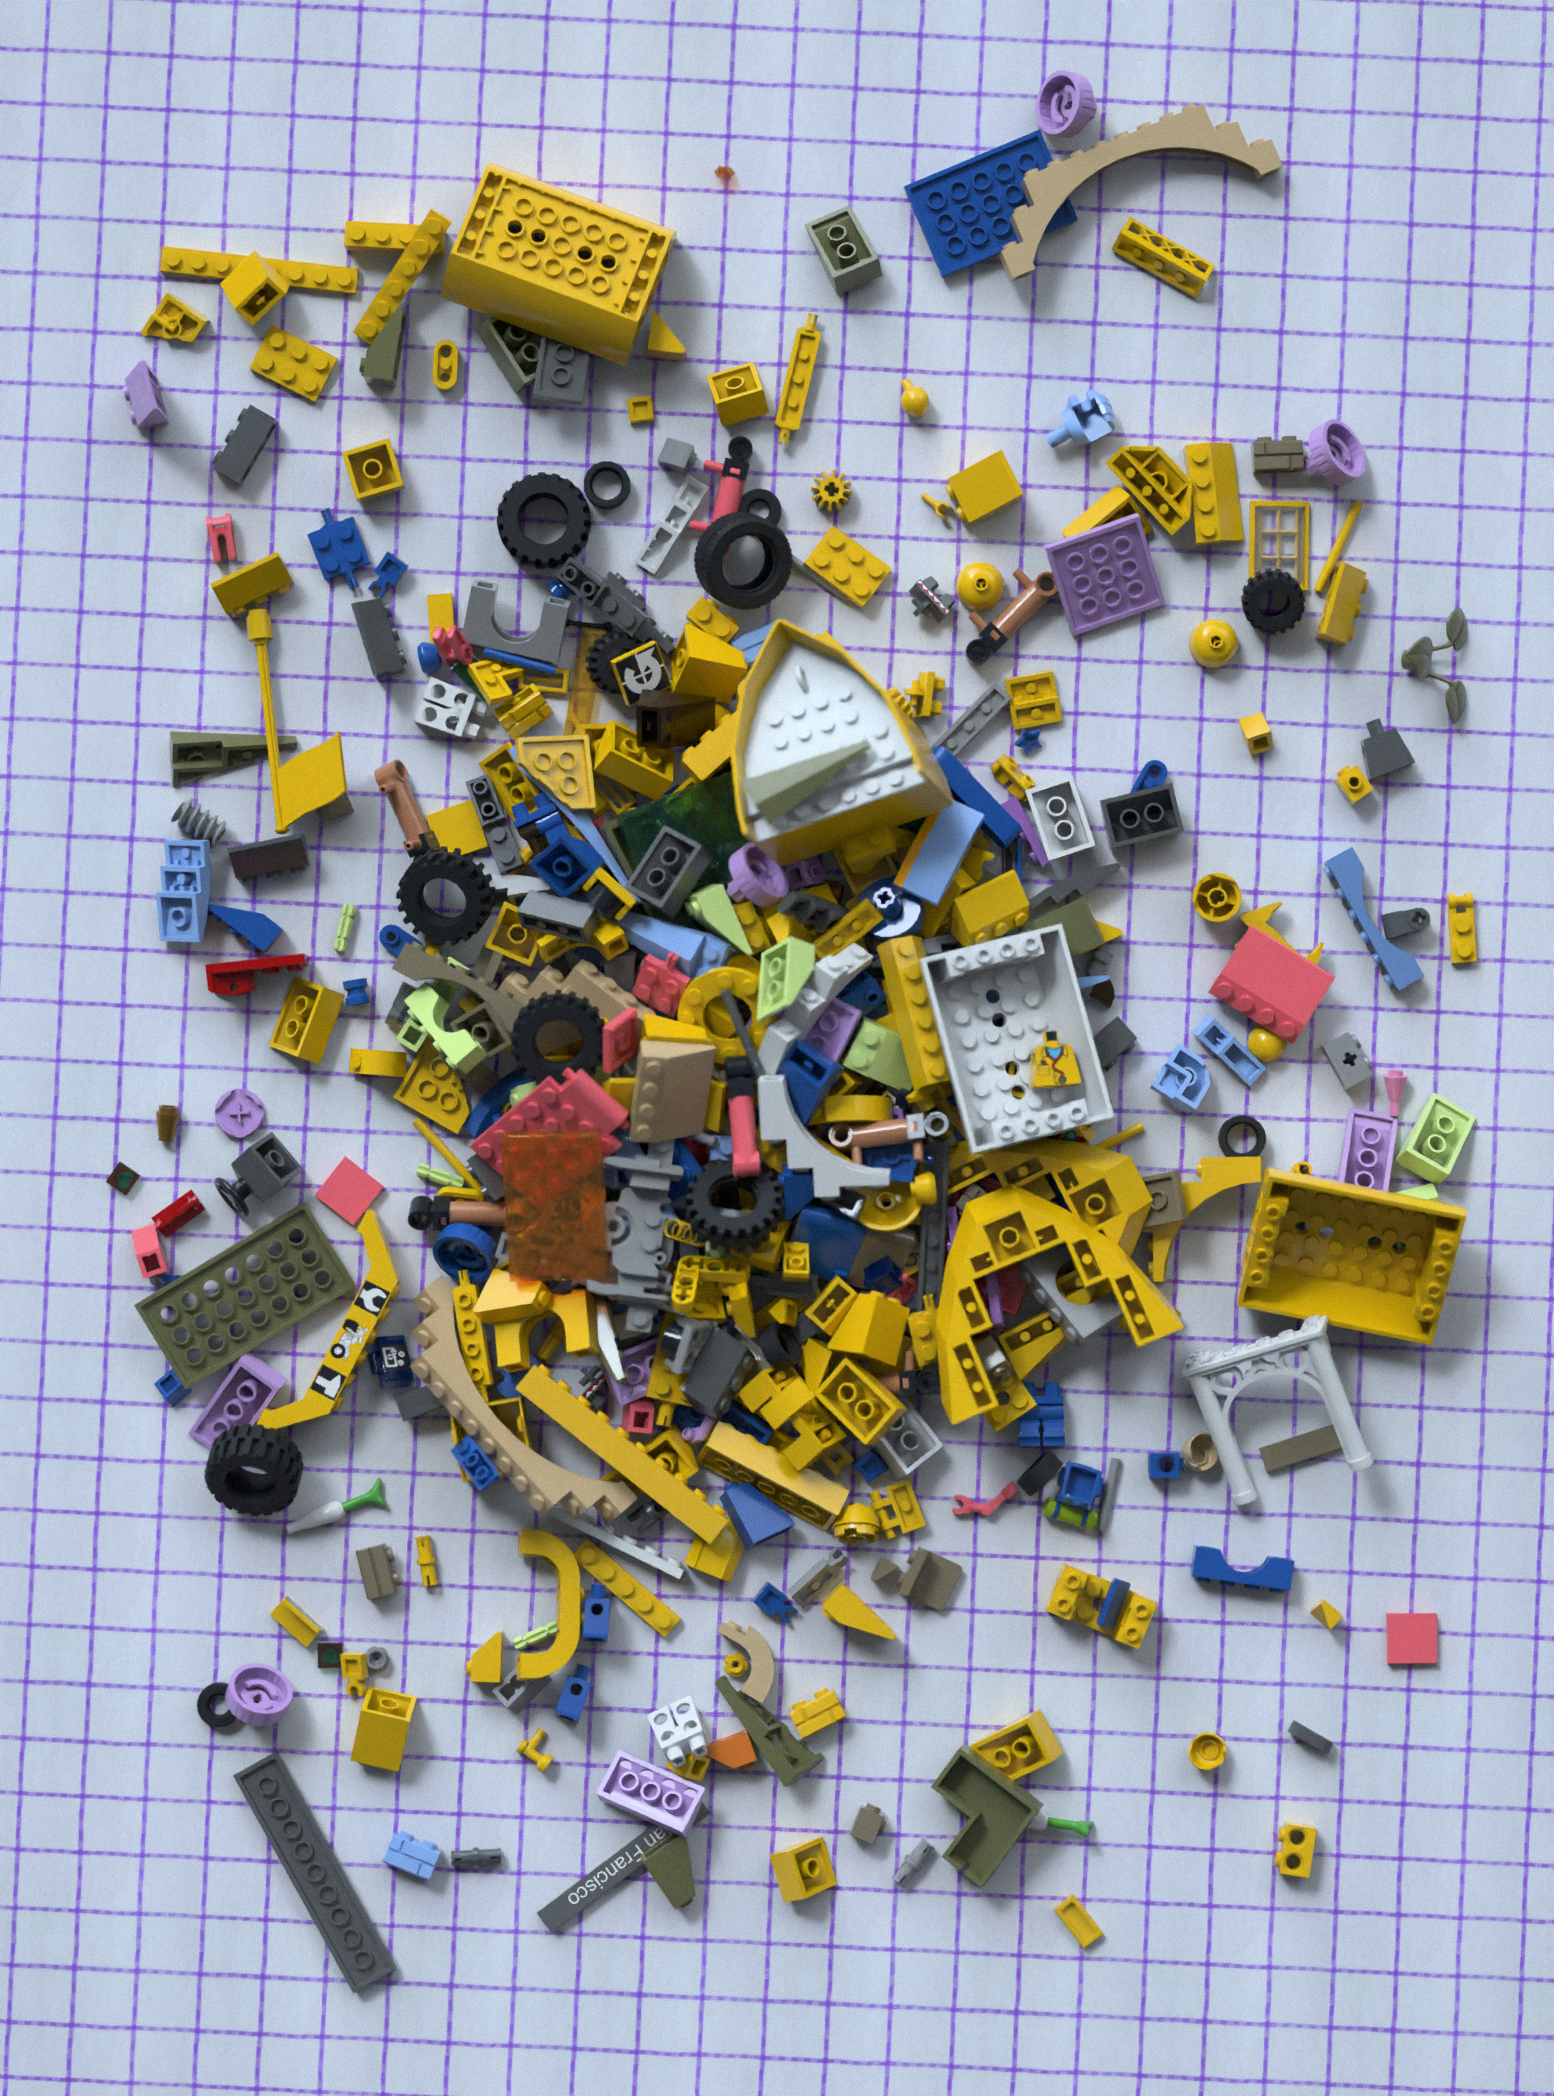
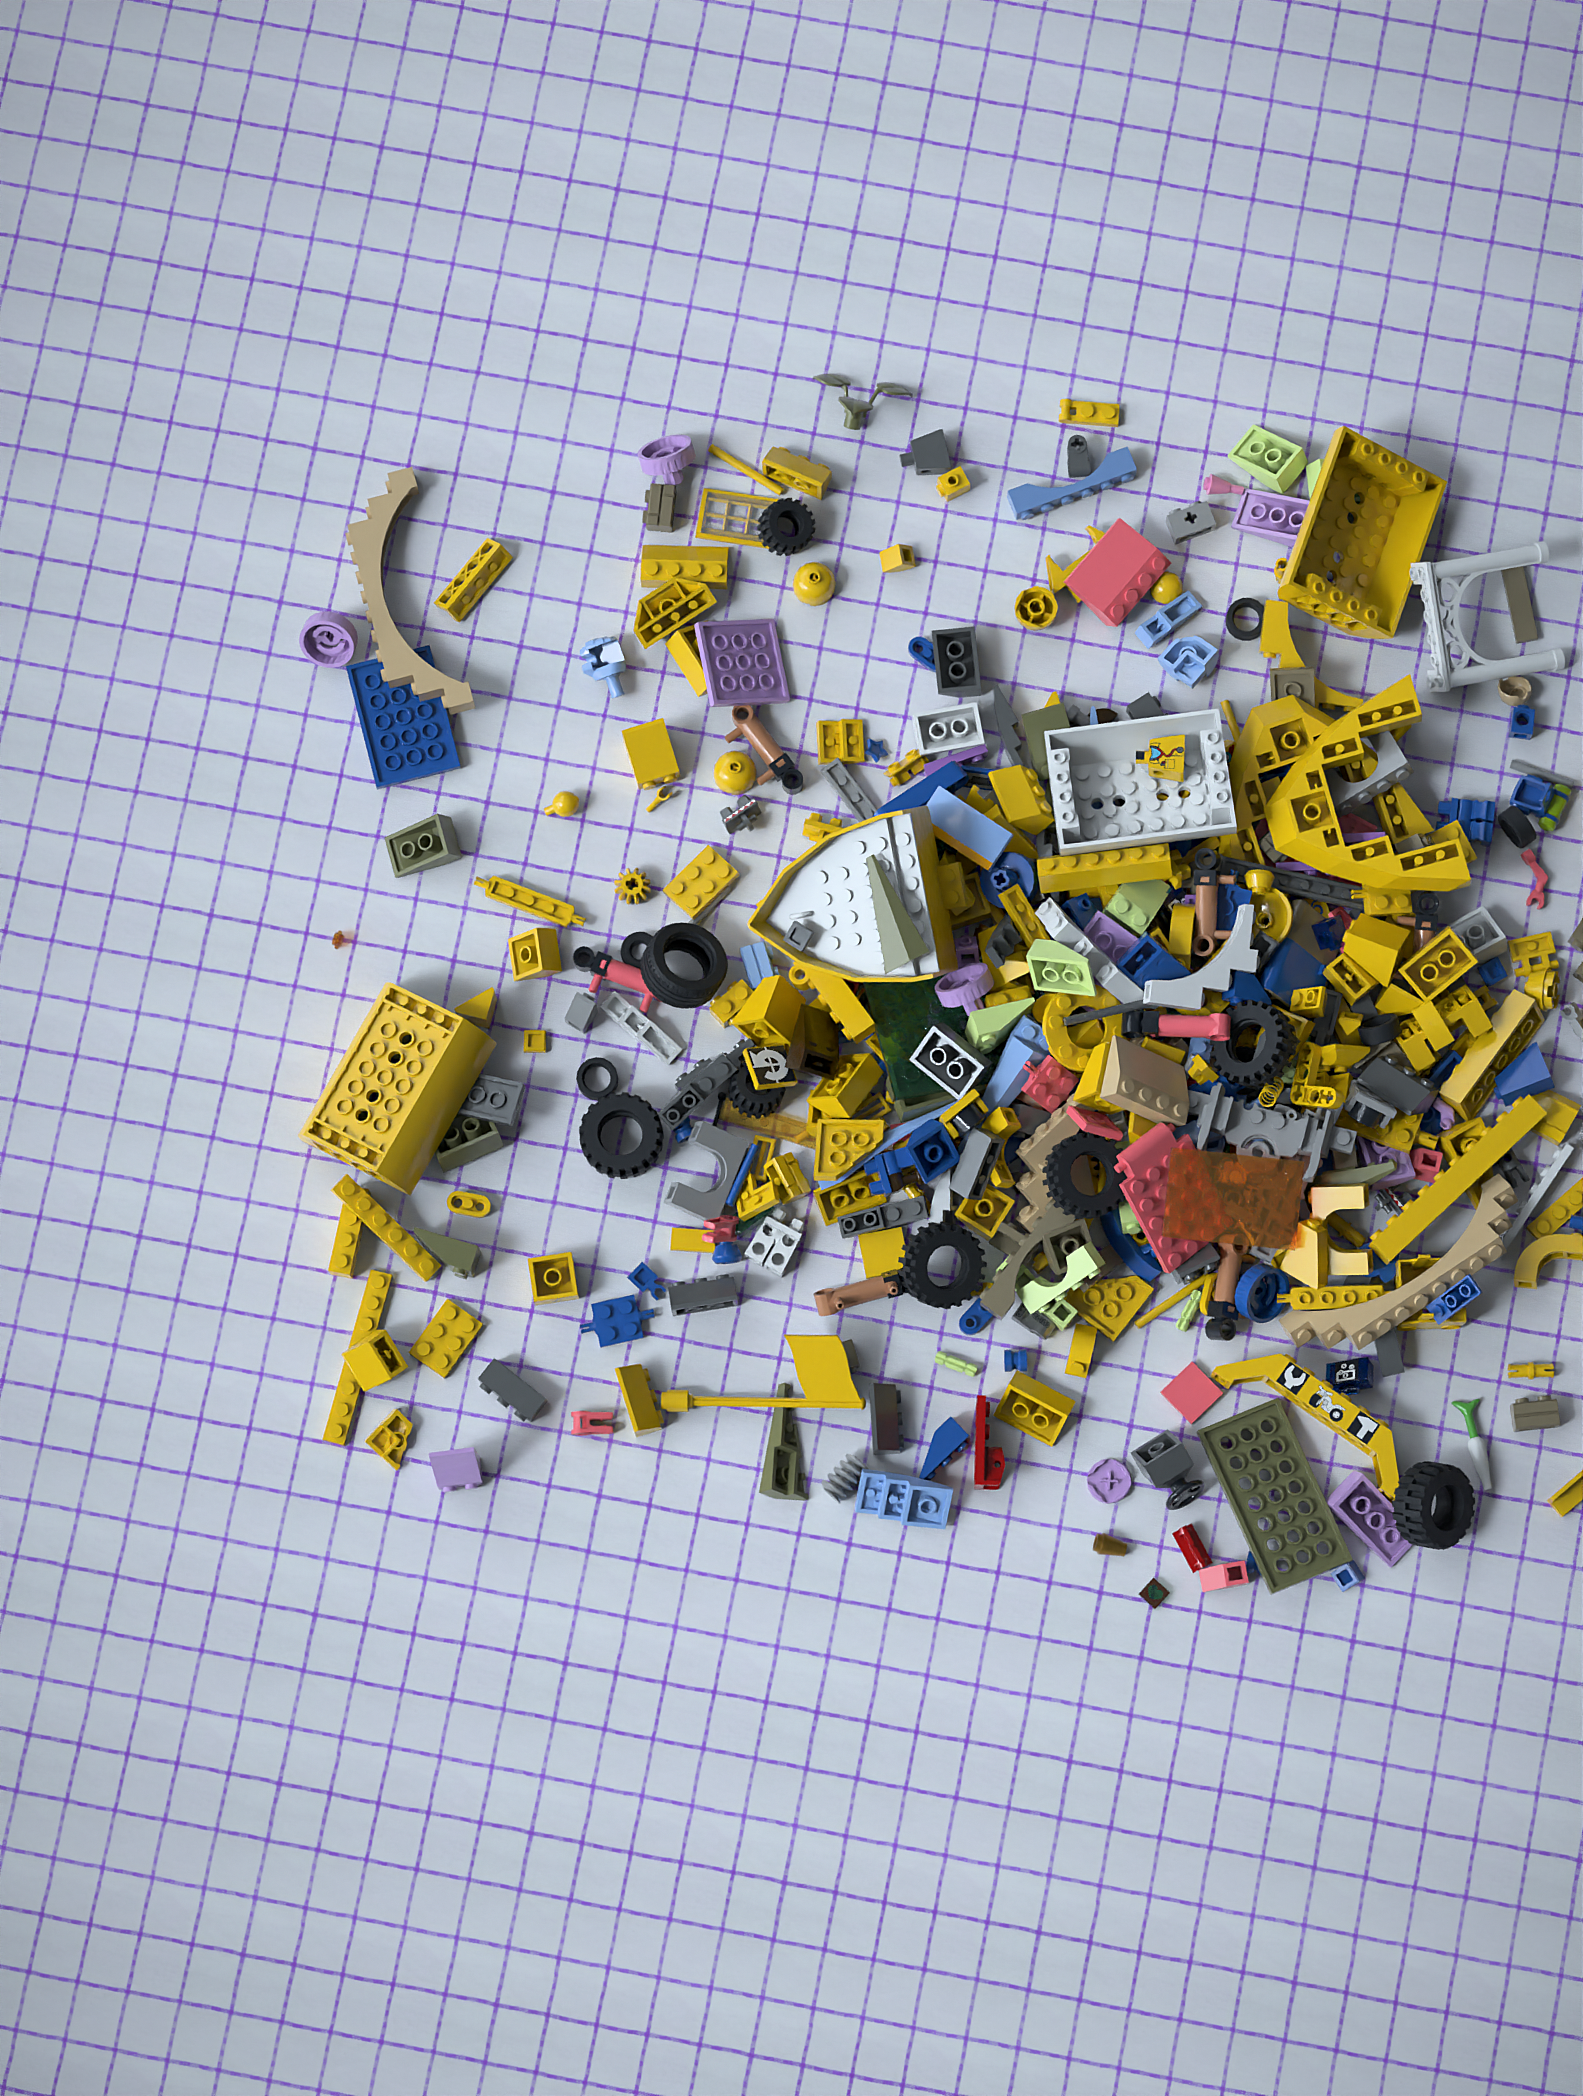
camera: 75 degrees left, 10 degrees down
none -> plate [783,921,815,952]
none -> yellow tile [1188,1054,1219,1085]

